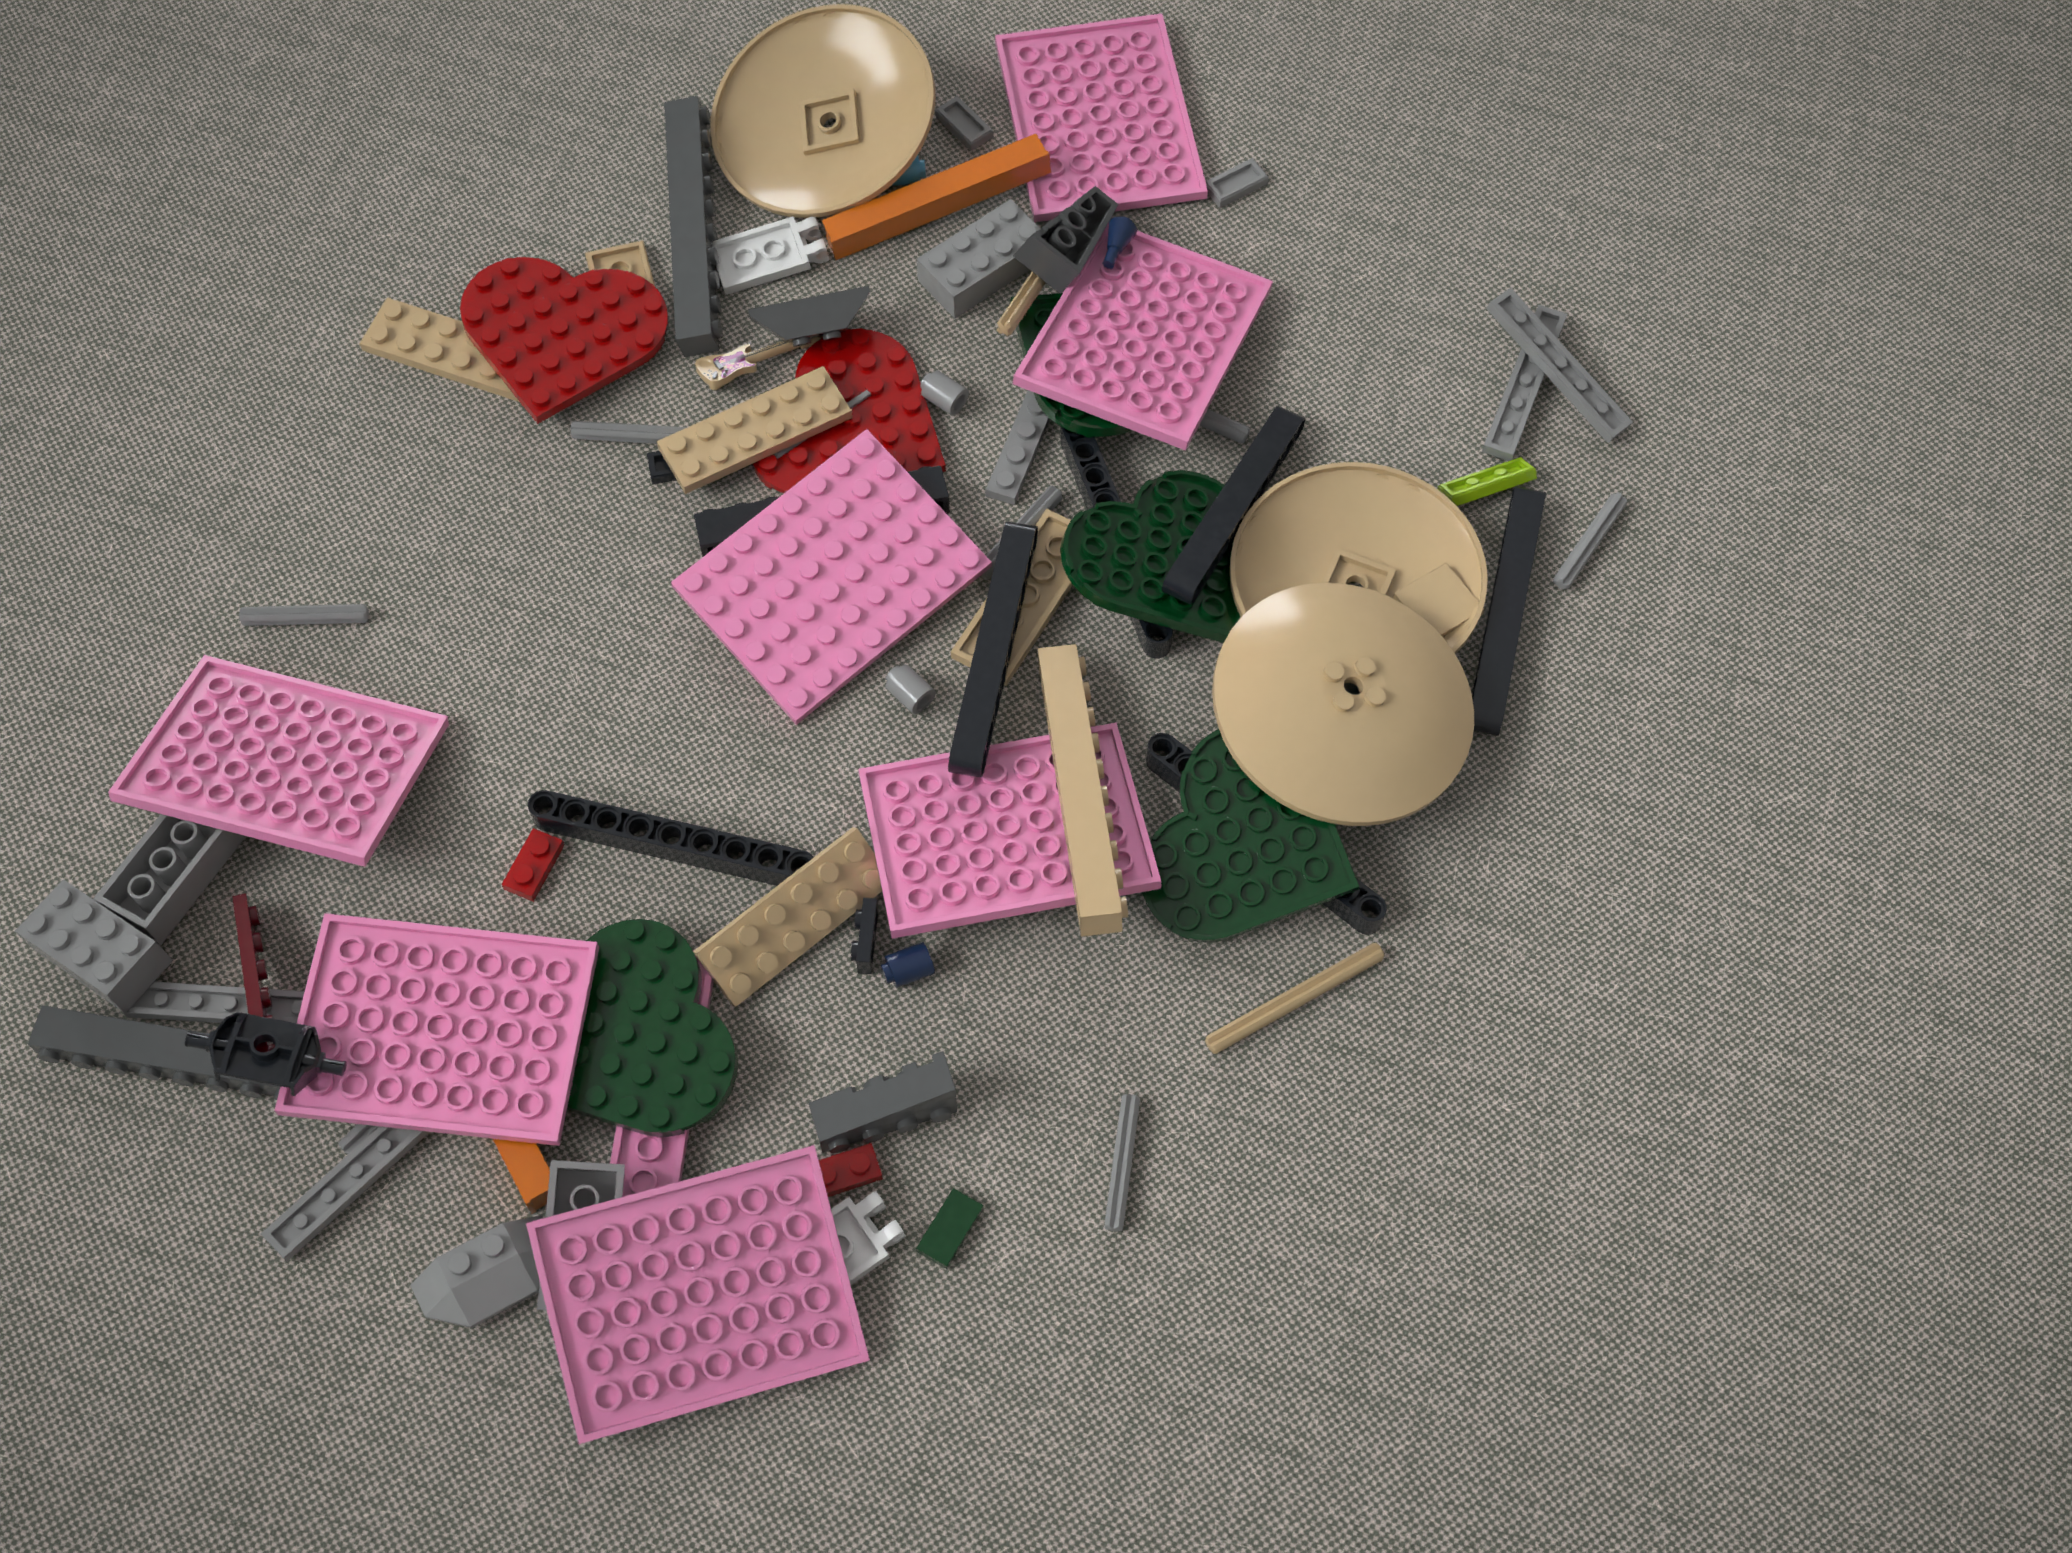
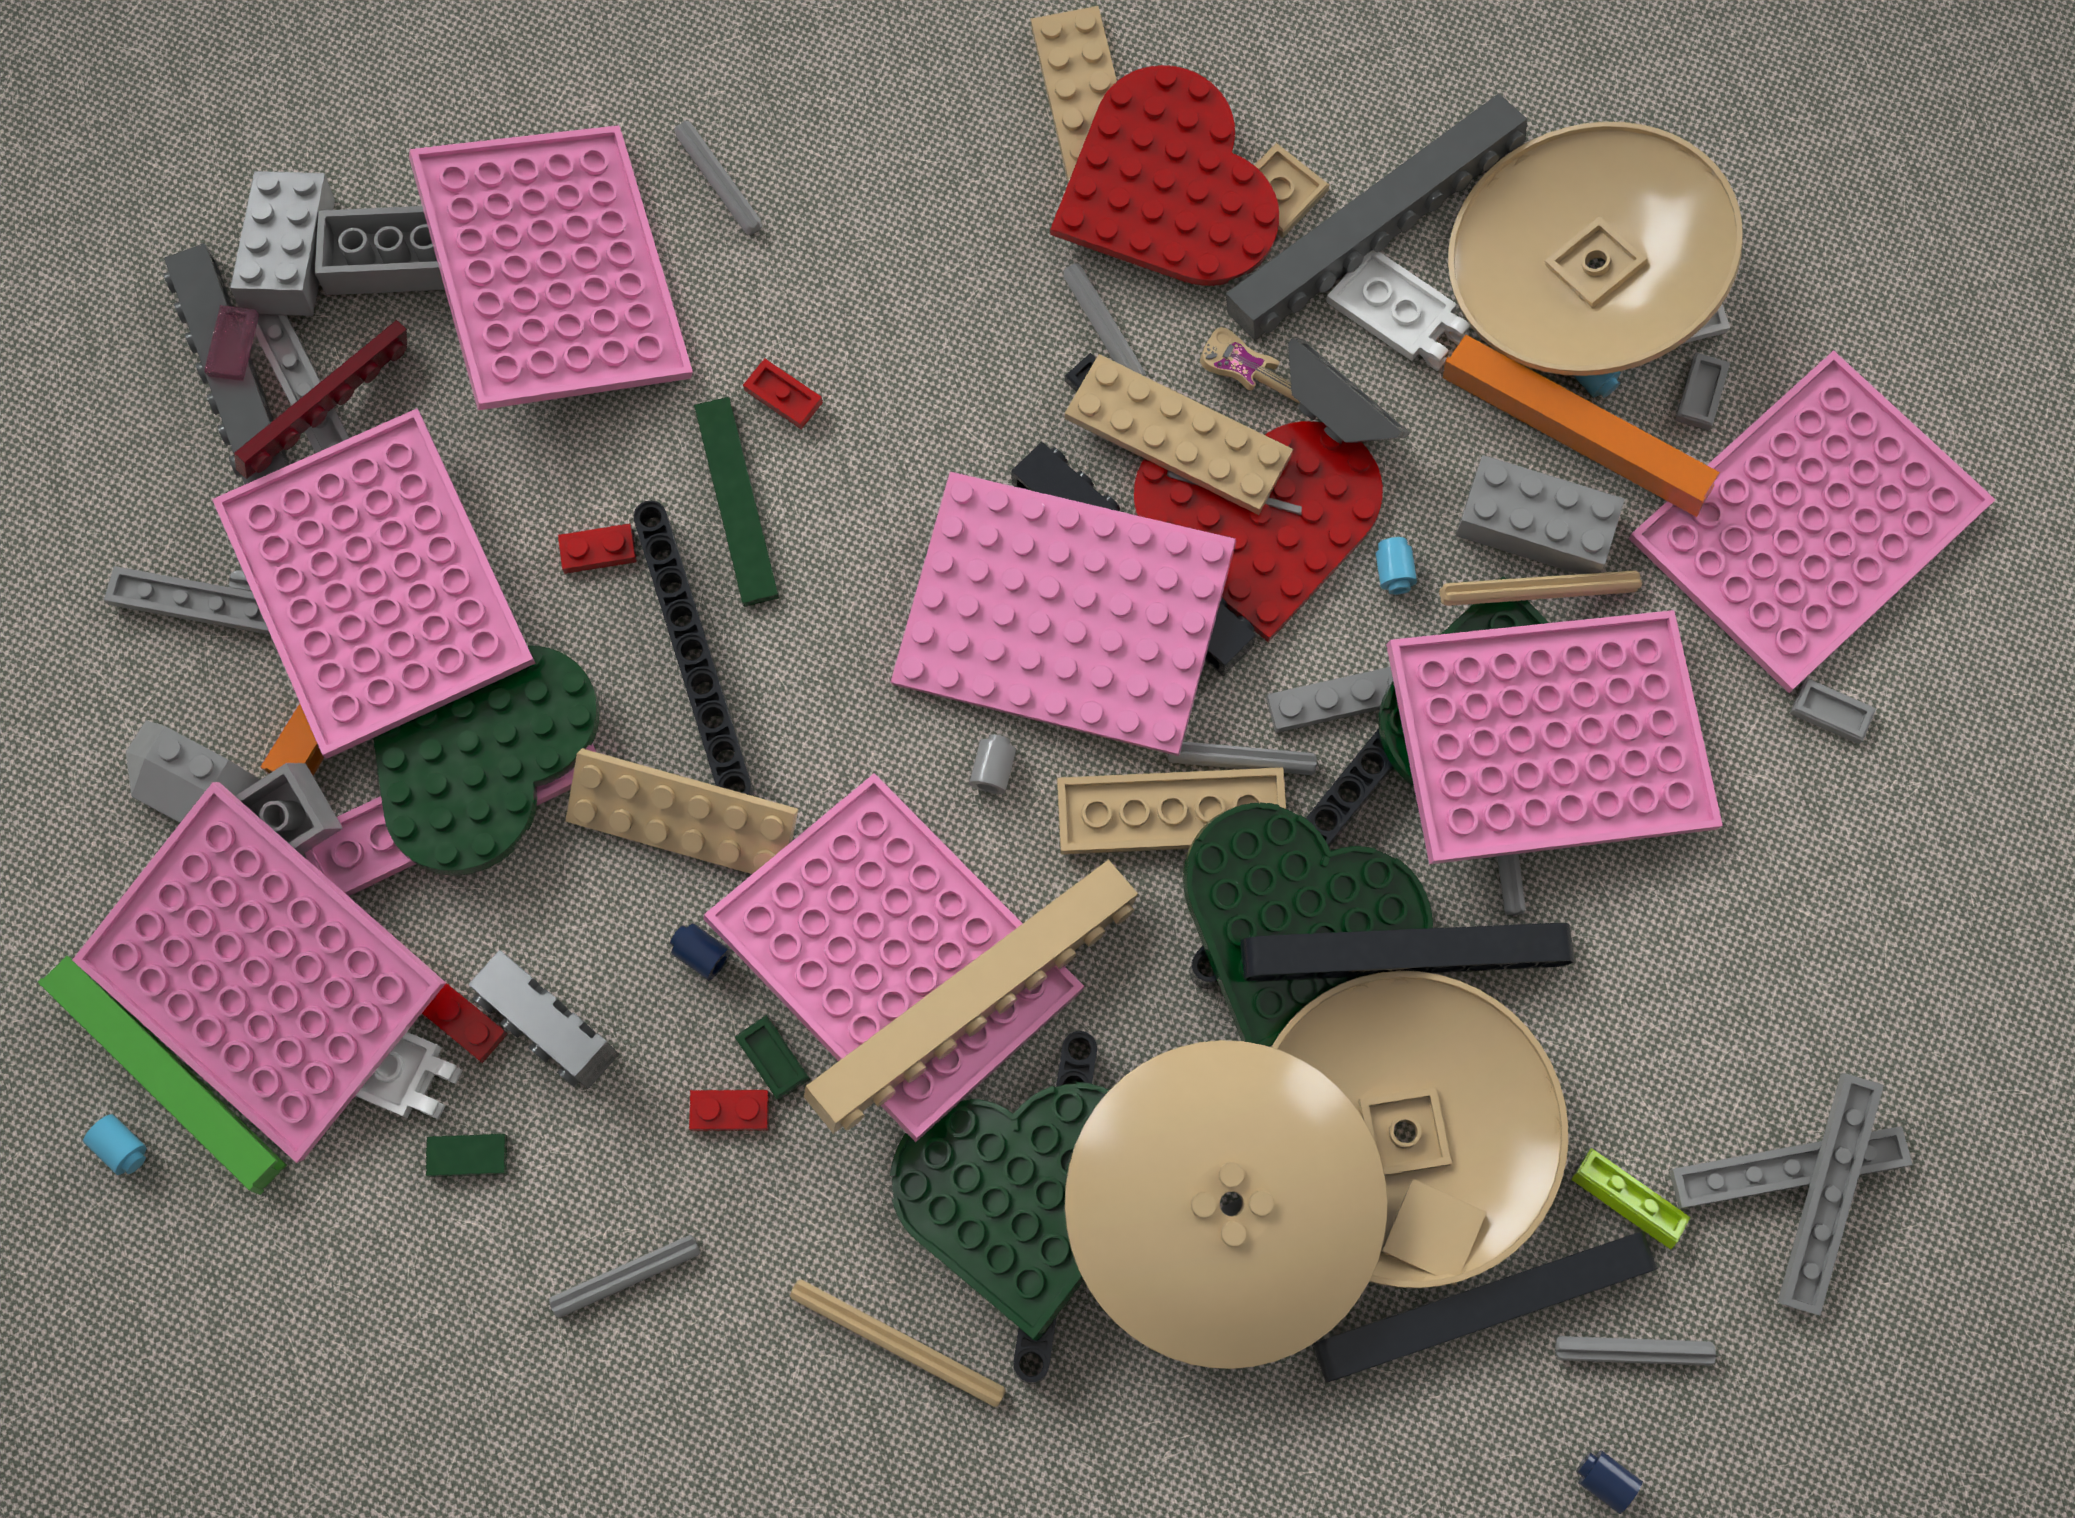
camera: 60 degrees right, 10 degrees up
black plate [185,1012,347,1096] -> none
black plate [851,898,879,975] -> none
light grey brick [920,370,969,416] -> none
black beam [948,521,1038,778] -> none
dark grey wedge [1013,186,1119,294] -> none
dark blue cone [1102,216,1138,269] -> none
none -> bright green tile [38,955,287,1195]
none -> medium azure brick [83,1114,147,1175]
none -> clear pink tile [204,305,259,381]
none -> red plate [689,1090,769,1131]
none -> dark green tile [694,397,779,607]
none -> dark green tile [735,1015,810,1102]
none -> red plate [743,358,823,430]
none -> medium azure brick [1375,537,1417,595]
none -> dark blue brick [1576,1450,1643,1514]

